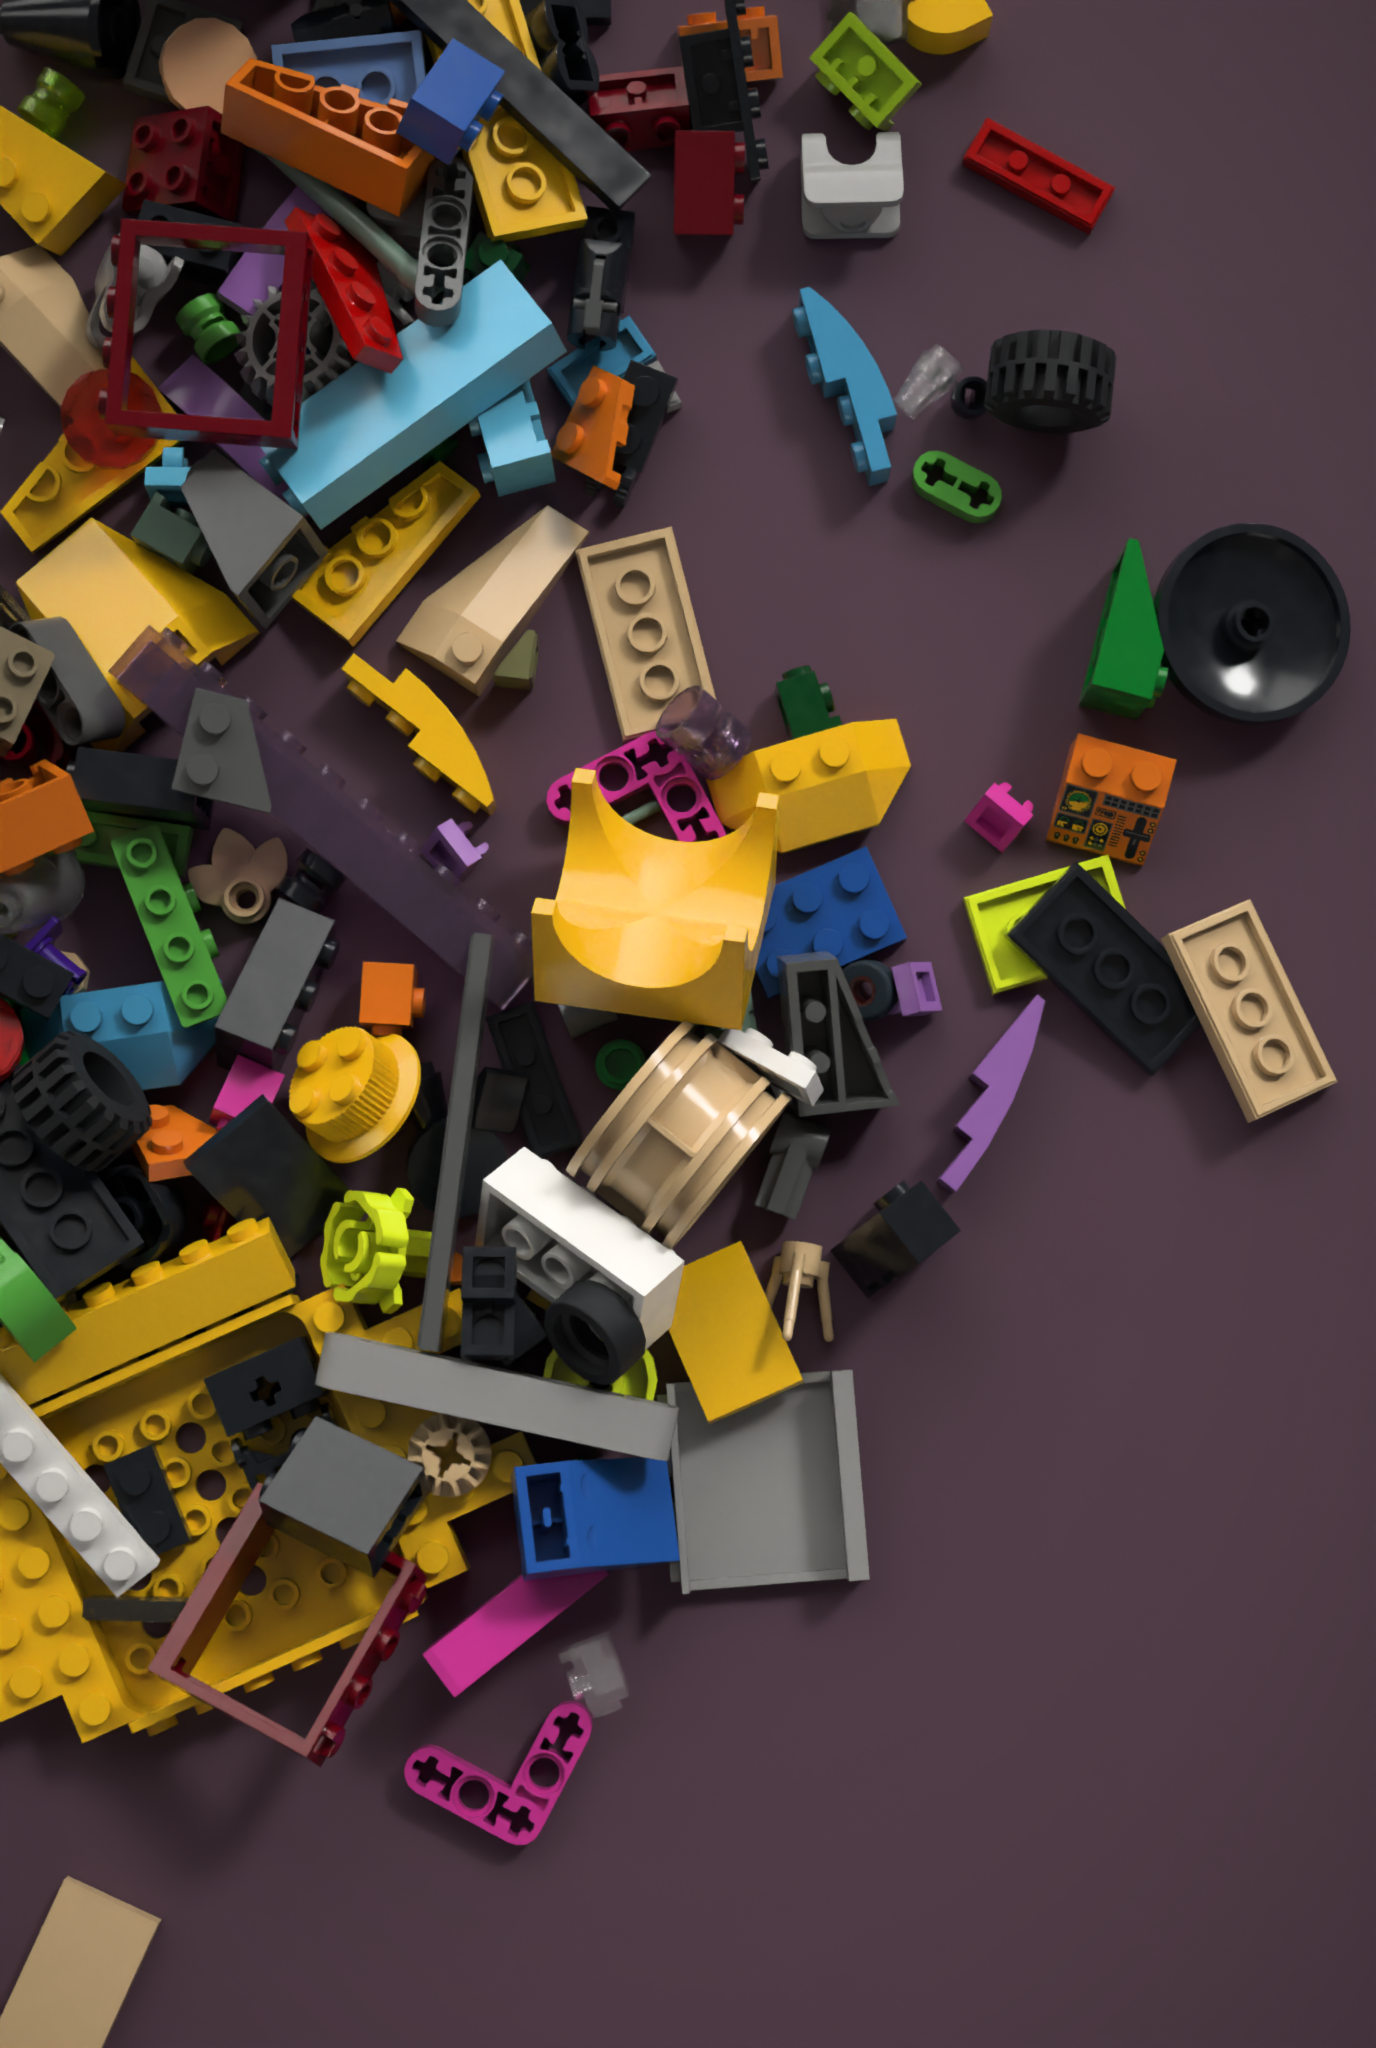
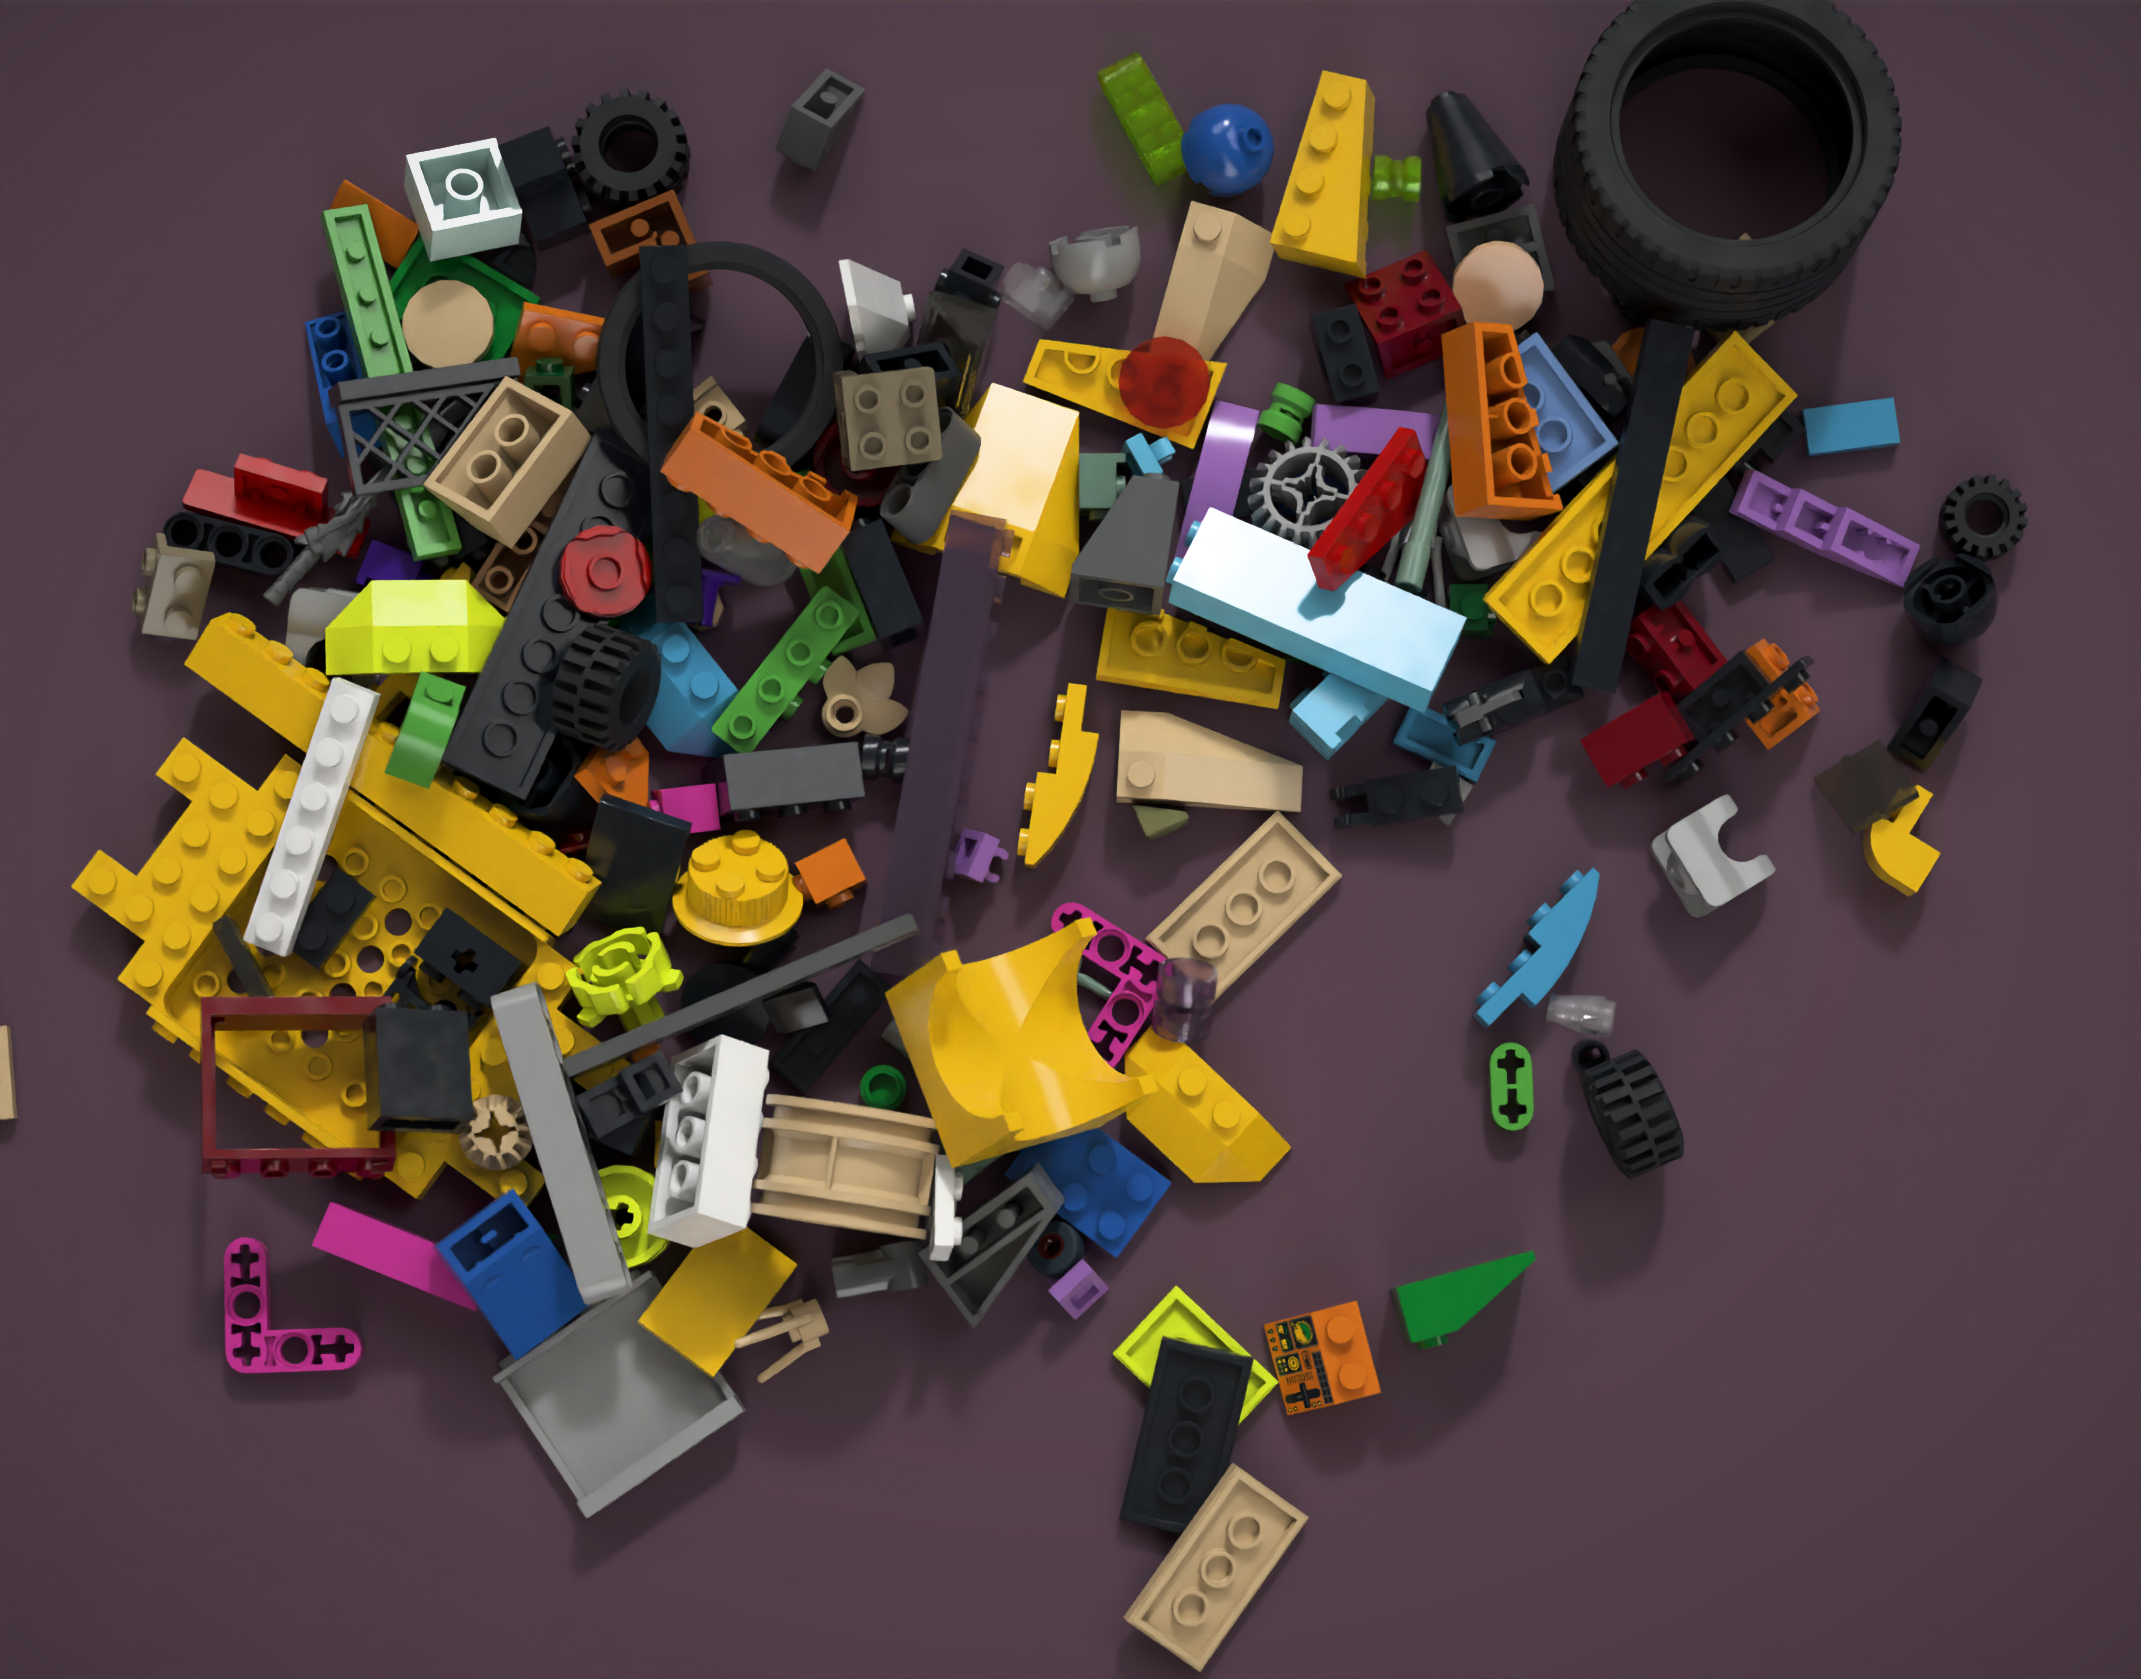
camera: 60 degrees right, 0 degrees up
light grey piece [85,233,184,351] -> none
dark red window [98,218,314,449] -> none
dark grey wing [171,688,272,815] -> none
blue brick [396,38,505,165] -> none
dark grey beam [414,157,474,327] -> none
black tyre [544,1280,646,1385] -> none
orange wing [551,365,635,490] -> none
clear brick [558,1631,630,1718] -> none
dark green brick [774,665,842,741] -> none
lime bracket [809,12,922,132] -> none
black wedge [830,1180,961,1298] -> none
medium lavender slope [936,994,1045,1194] -> none
red tile [962,117,1116,235] -> none
dark pink tile [964,782,1033,853] -> none
black dish [1153,523,1351,725] -> none

